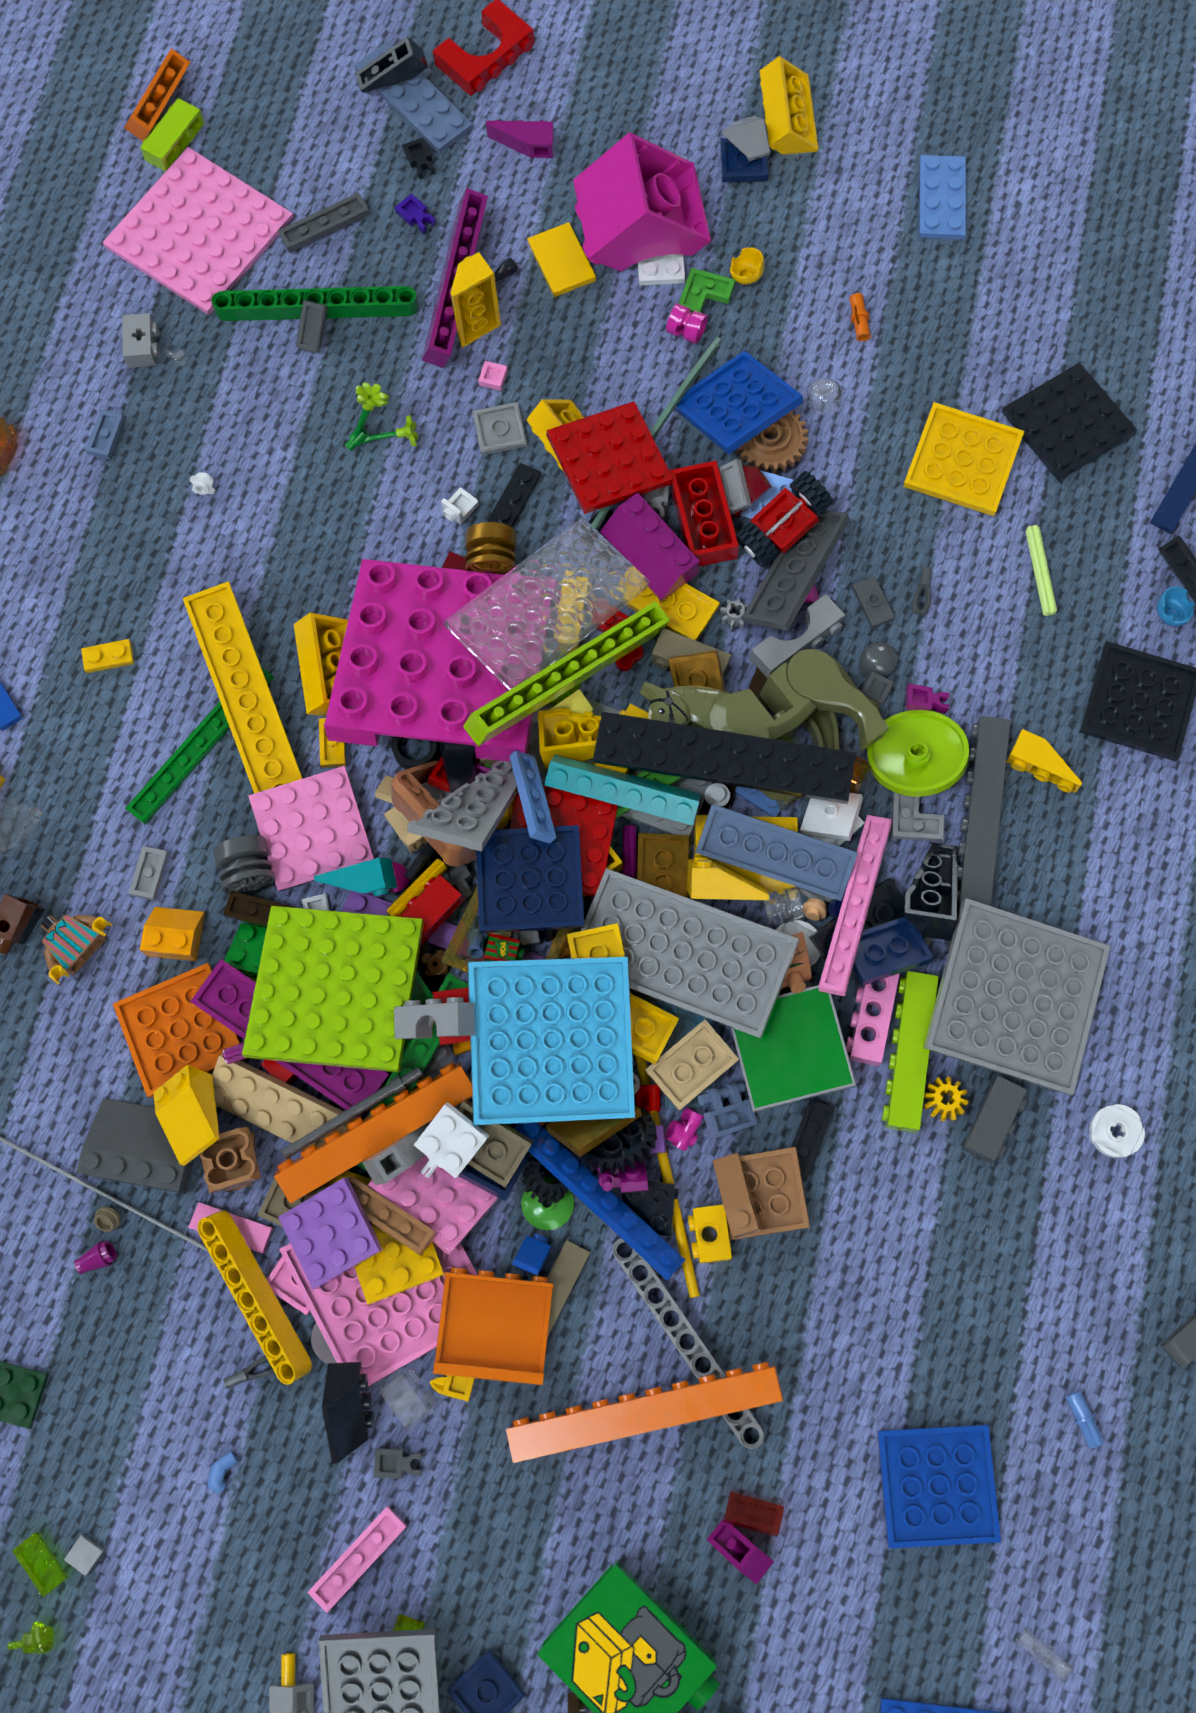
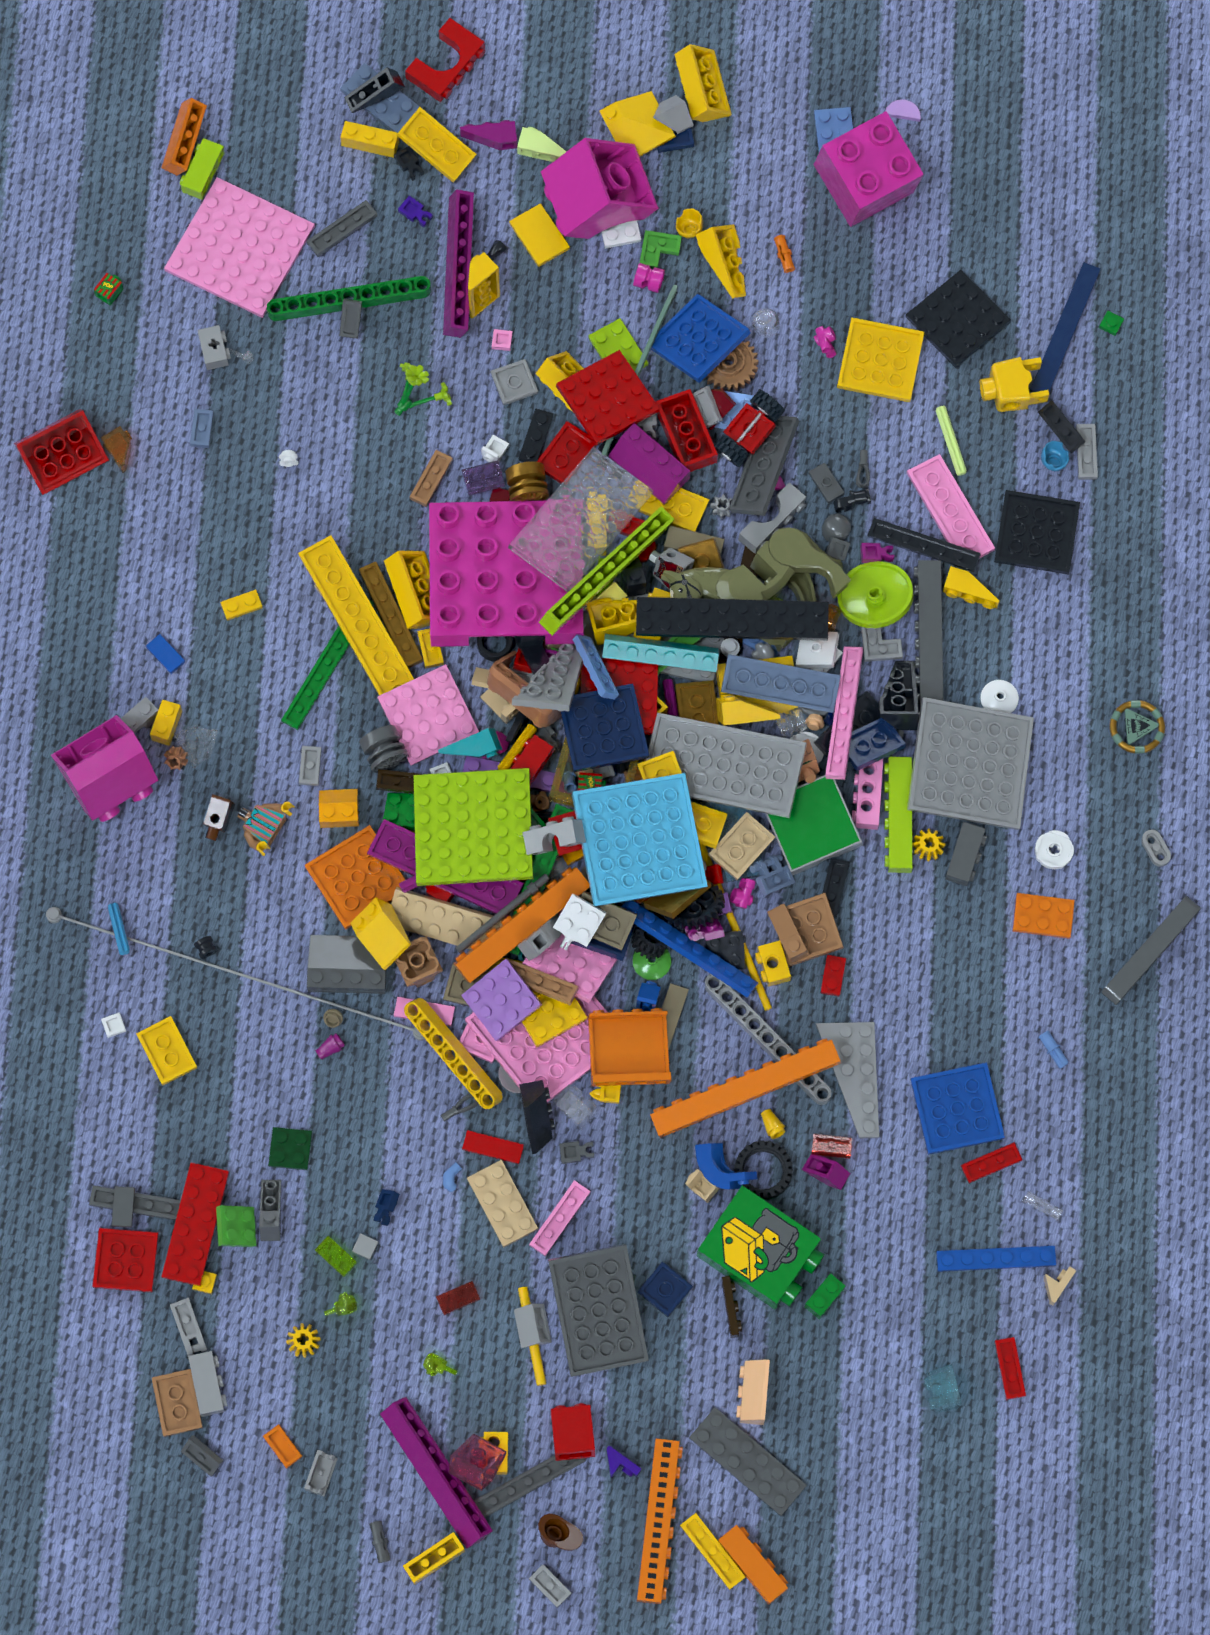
camera: 15 degrees left, 0 degrees up
none -> green brick [94,273,123,306]
none -> yellow brick [340,121,399,158]
none -> pearl gold plate [359,562,423,668]
none -> dark blue plate [374,1189,400,1226]
none -> yellow plate [397,107,477,182]
none -> medium nougat plate [410,450,453,507]
none -> clear red plate [436,1281,480,1316]
none -> clear purple hinge [462,460,505,496]
none -> red tile [462,1130,524,1164]
none -> tan plate [467,1160,538,1248]
none -> yellowish green slope [517,127,566,162]
none -> red plate [537,421,596,487]
none -> lime plate [588,318,648,371]
none -> yellow slope [600,91,676,157]
none -> black slope [615,547,646,597]
none -> light grey torso [649,548,695,590]
none -> tan bracket [685,1169,720,1203]
none -> blue arch [695,1143,757,1189]
none -> yellow wedge [696,224,746,299]
none -> black tyre [734,1140,793,1200]
none -> light grey piece [750,642,774,660]
none -> yellow cone [761,1109,785,1139]
none -> dark pink piece [814,111,924,227]
none -> dark pink plate [814,326,836,358]
none -> light grey wing [816,1022,879,1139]
none -> red plate [820,955,846,997]
none -> black connector [833,487,871,513]
none -> black plate [867,518,981,572]
none -> lavender tile [885,100,921,122]
none -> bright pink plate [907,454,995,558]
none -> red tile [961,1142,1022,1184]
none -> yellow piece [979,357,1049,412]
none -> white dish [981,680,1019,713]
none -> orange plate [1012,893,1075,939]

